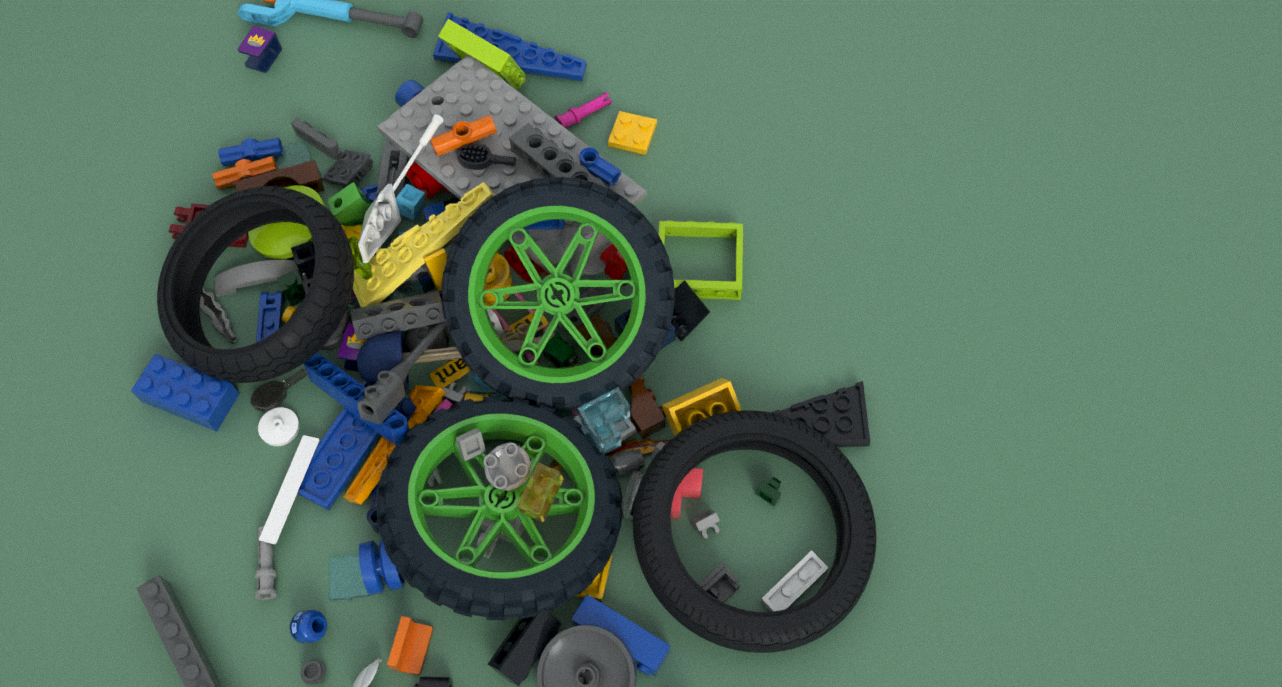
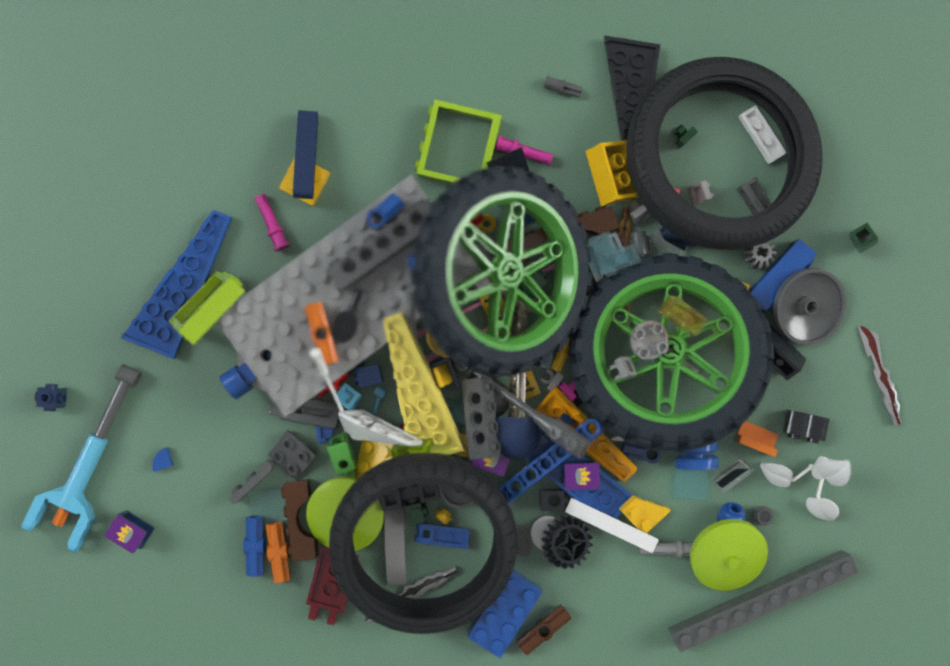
camera: 85 degrees left, 25 degrees up
none -> blue tile [153,447,174,472]
none -> dark blue beam [293,110,318,199]
none -> yellow plate [477,214,496,234]
none -> dark pink pin [495,134,553,166]
none -> reddish brown piece [516,604,572,655]
none -> black brick [539,488,568,511]
none -> black gear [541,516,593,569]
none -> dark grey axle [544,76,582,97]
none -> dark purple piece [562,460,600,490]
none -> yellow wing [619,495,671,533]
none -> lime dish [690,519,768,591]
none -> clear slope [711,458,754,493]
none -> light grey gear [742,241,777,270]

